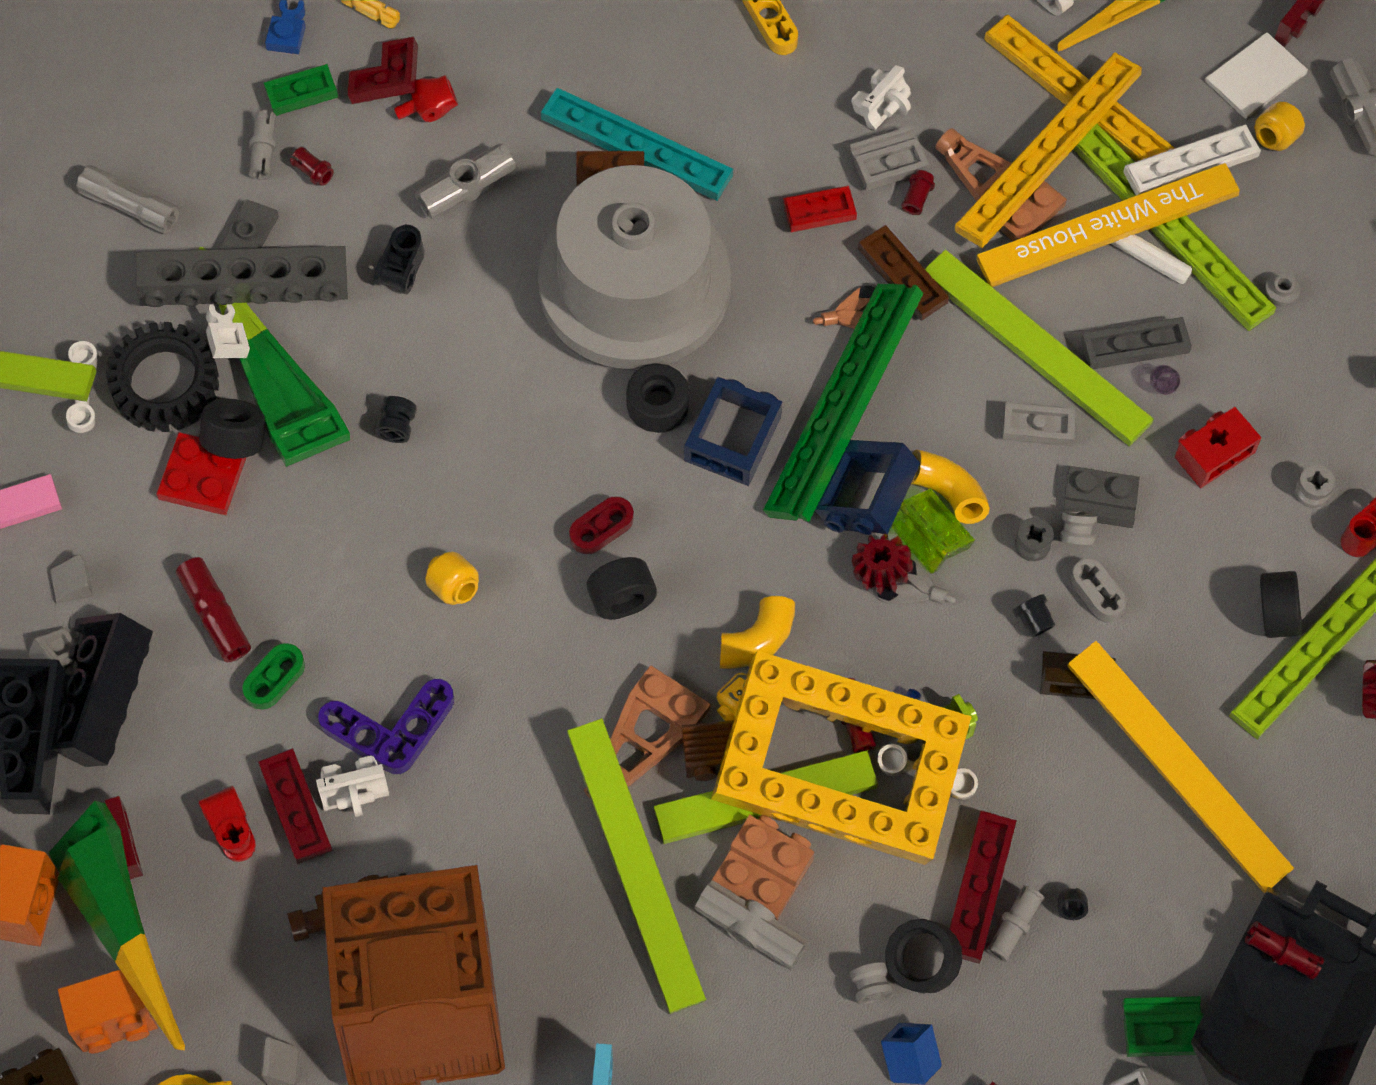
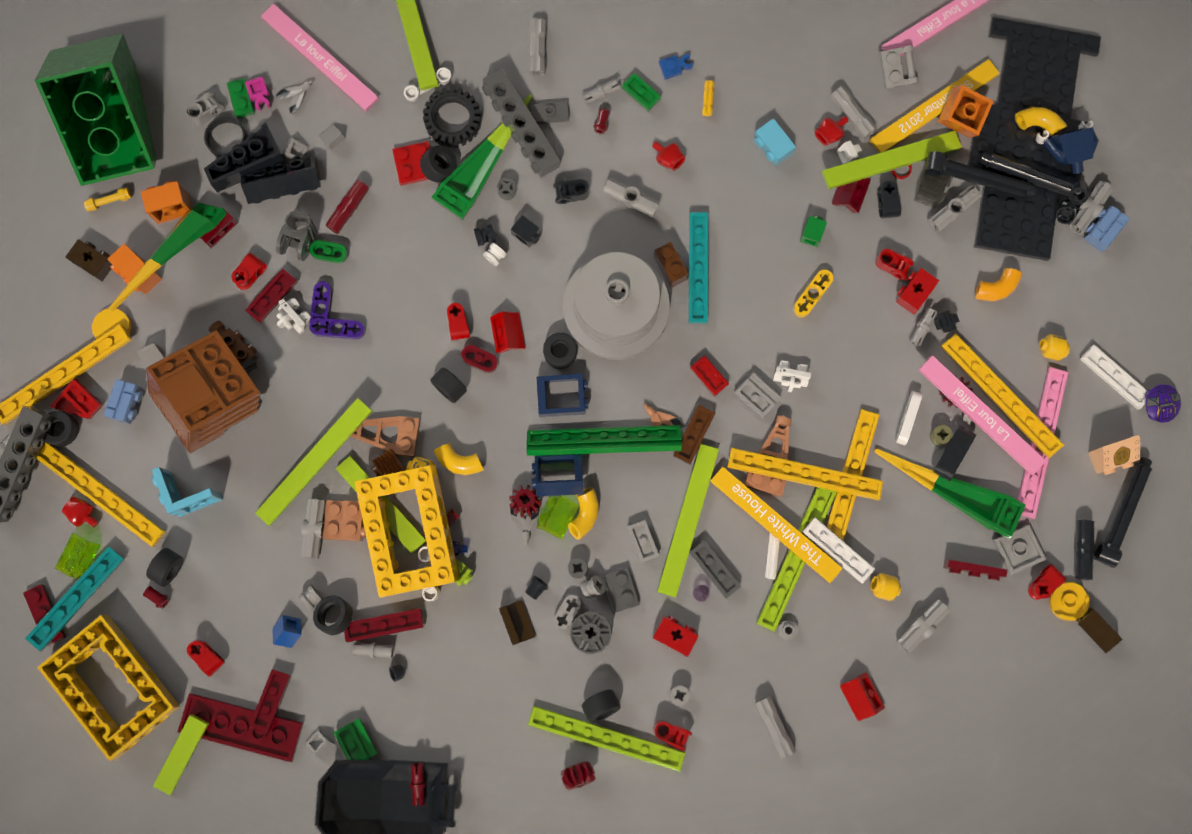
camera: 65 degrees right, 15 degrees up
white plate [206,304,250,358] -> none
dark red plate [348,36,418,104] -> none
yellow head [425,551,479,605] -> none
dark red pin [901,170,935,215] -> none
yellow tile [1067,641,1294,893] -> none
white piece [1205,32,1308,119] -> none
none -> dark grey piece [276,209,317,261]
none -> red piece [447,303,470,341]
none -> white wheel [483,243,506,267]
none -> red panel [490,311,525,353]
none -> dark grey wheel [497,178,517,200]
none -> black brick [510,215,541,248]
none -> dark grey wheel [570,612,611,654]

